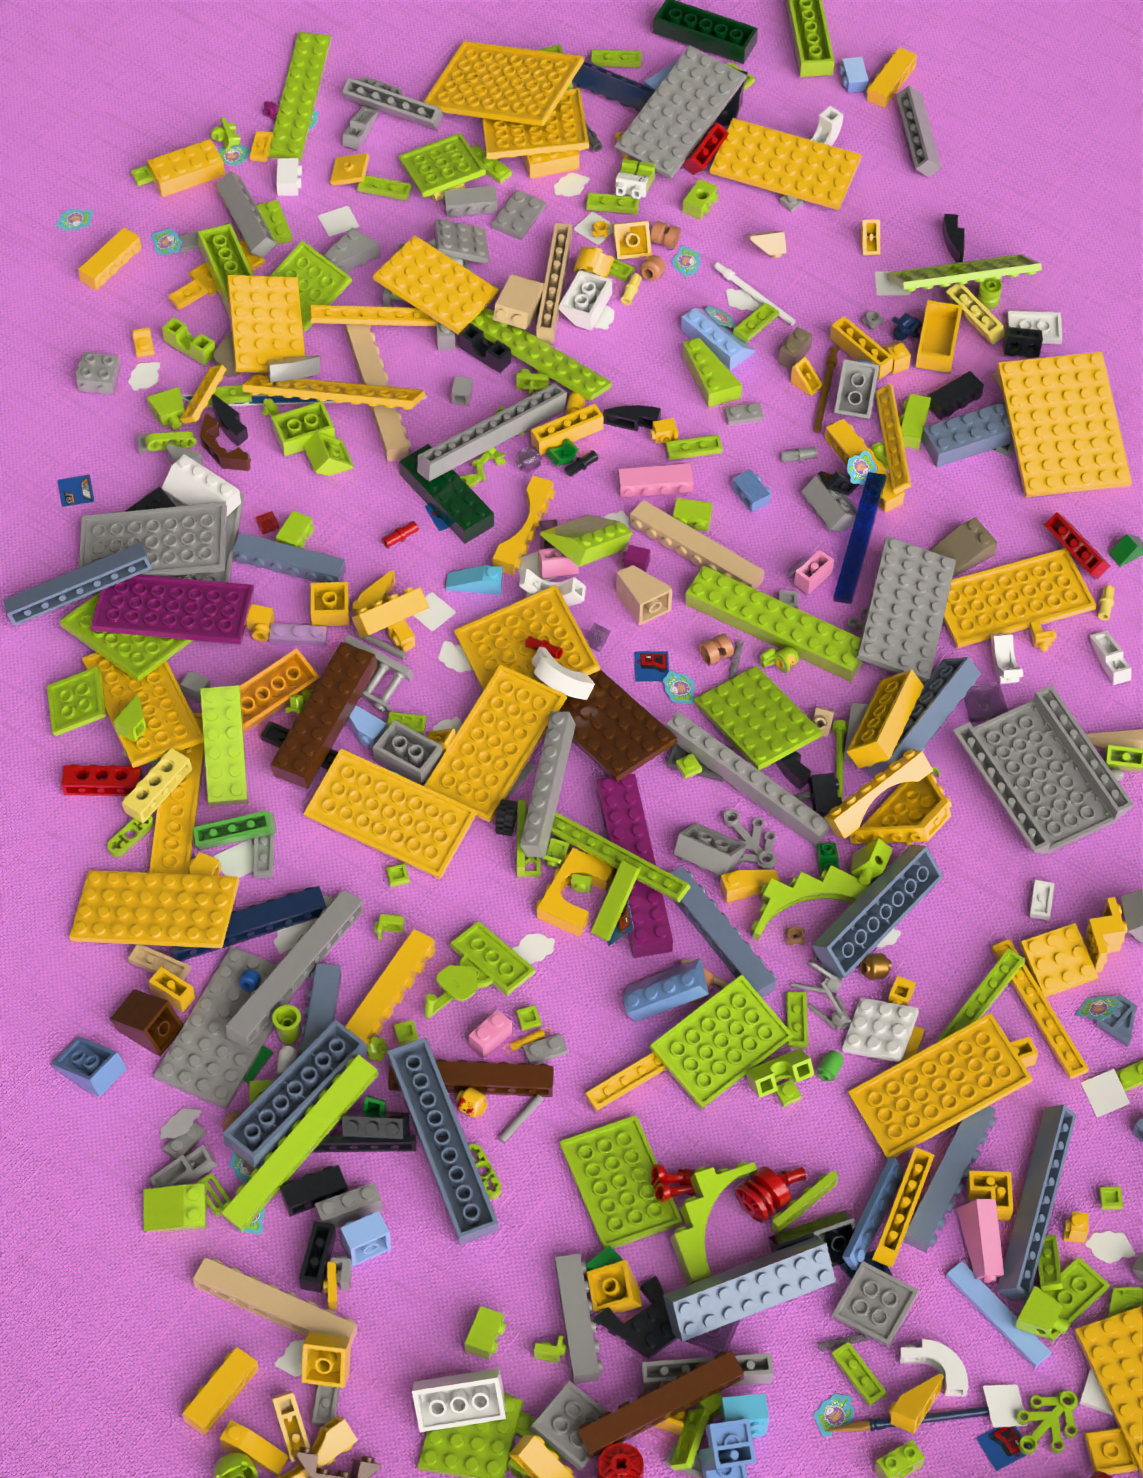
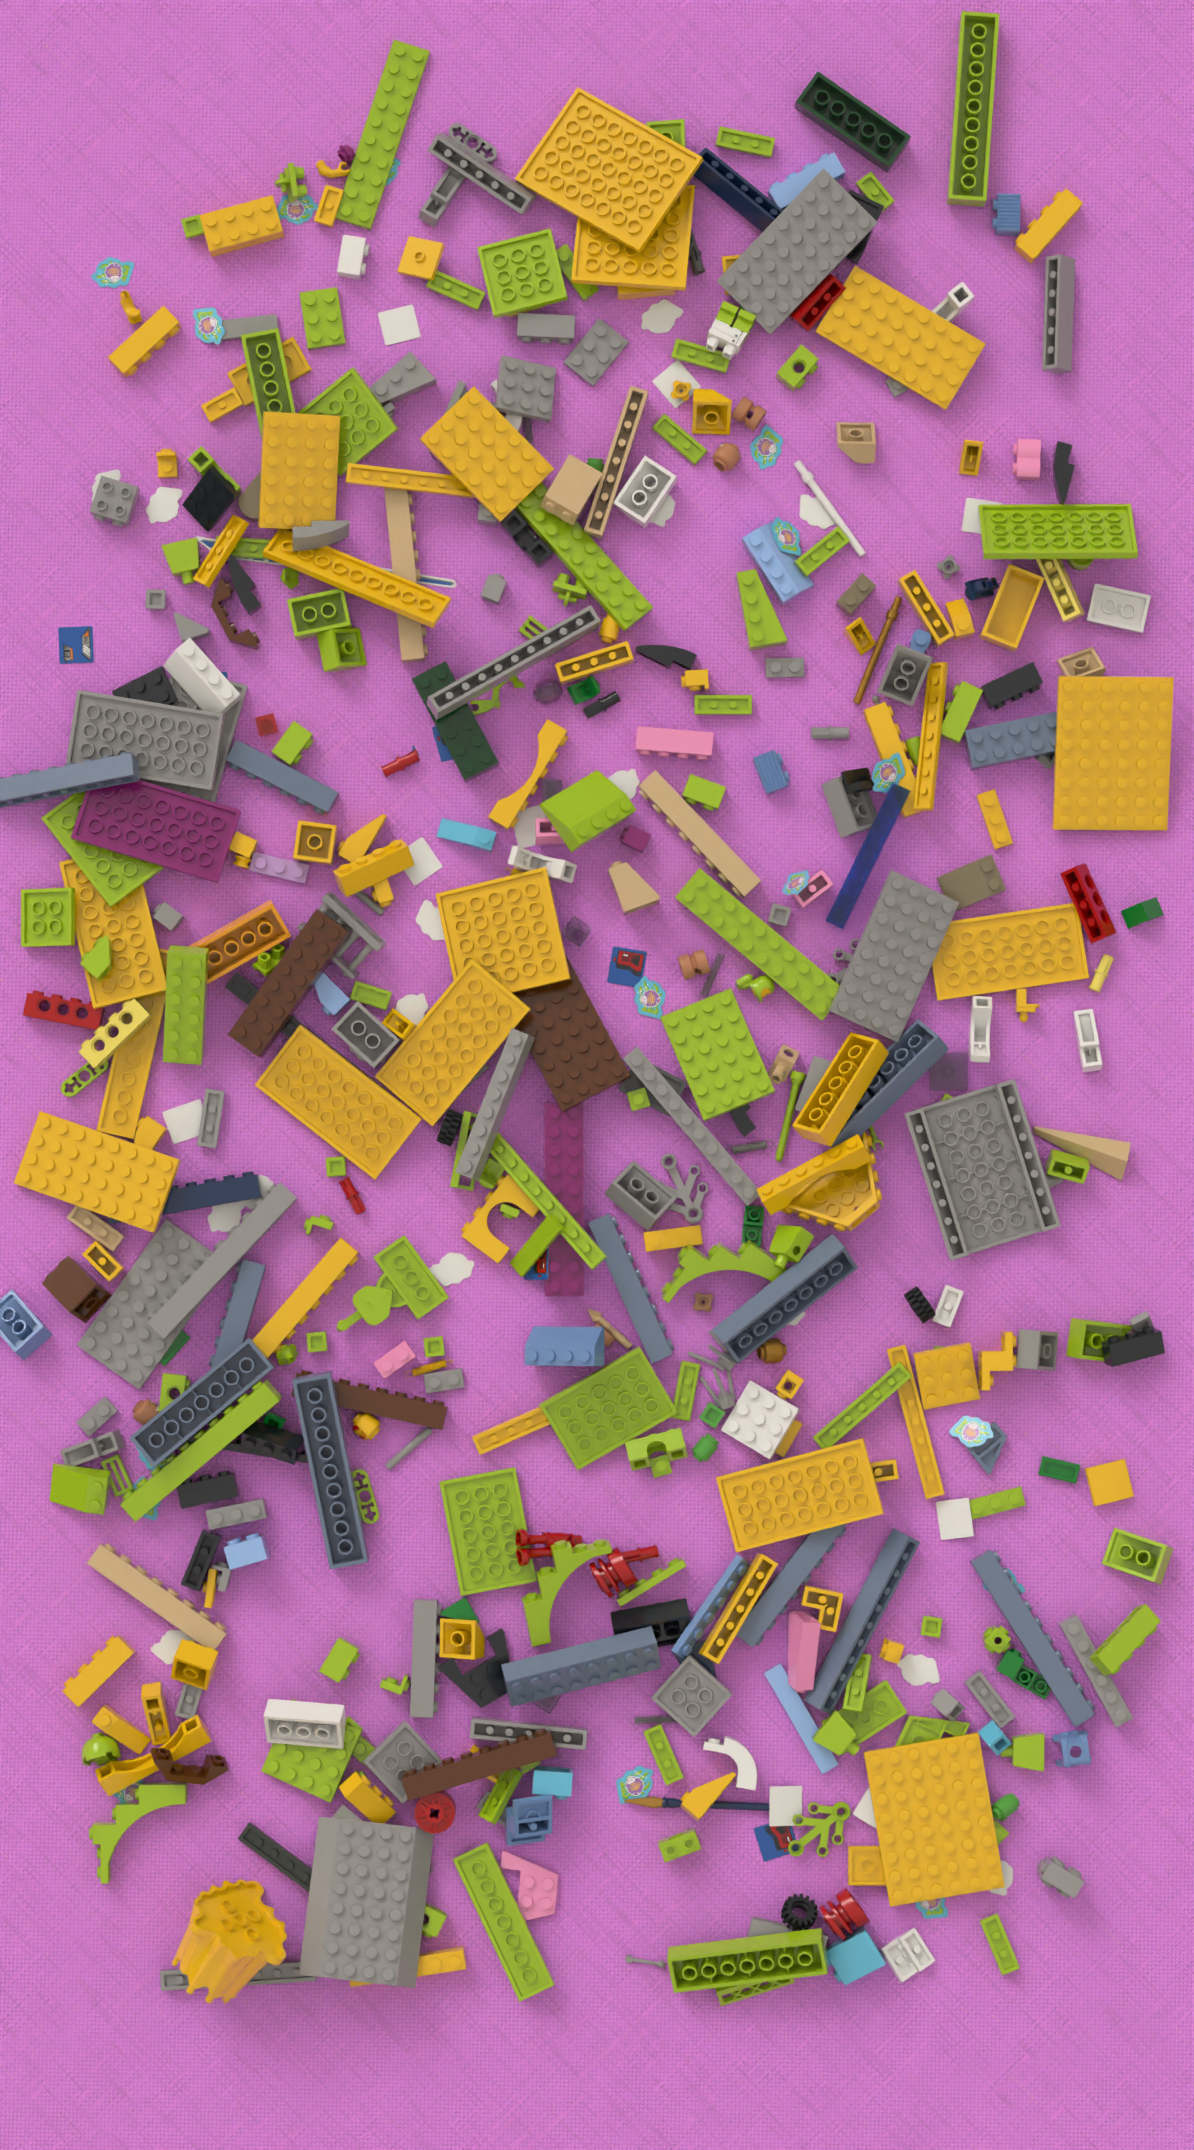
camera: 10 degrees right, 30 degrees up
lime beam [145,431,197,451] -> none
white sticker [160,1108,202,1140] -> none
bright green brick [193,810,277,850] -> none
light grey brick [216,171,277,258] -> none
blue piece [238,969,261,992] -> none
lime plant [272,1005,301,1045] -> none
white cone [276,1046,298,1076] -> none
red pin [525,636,563,659] -> none
white arch [531,647,595,700] -> none
yellow brick [574,246,614,278] -> none
light yellow axle [621,273,642,305] -> none
black brick [808,773,842,817] -> none
black brick [1003,327,1043,358] -> none
none -> yellow piece [120,290,142,324]
none -> black plate [182,466,239,532]
none -> yellow piece [316,160,351,178]
none -> red axle [339,1177,366,1215]
none -> bright green plate [699,1402,726,1428]
none -> black tyre [904,1286,936,1323]
none -> yellow plate [976,789,1013,850]
none -> bright pink brick [1012,439,1041,480]

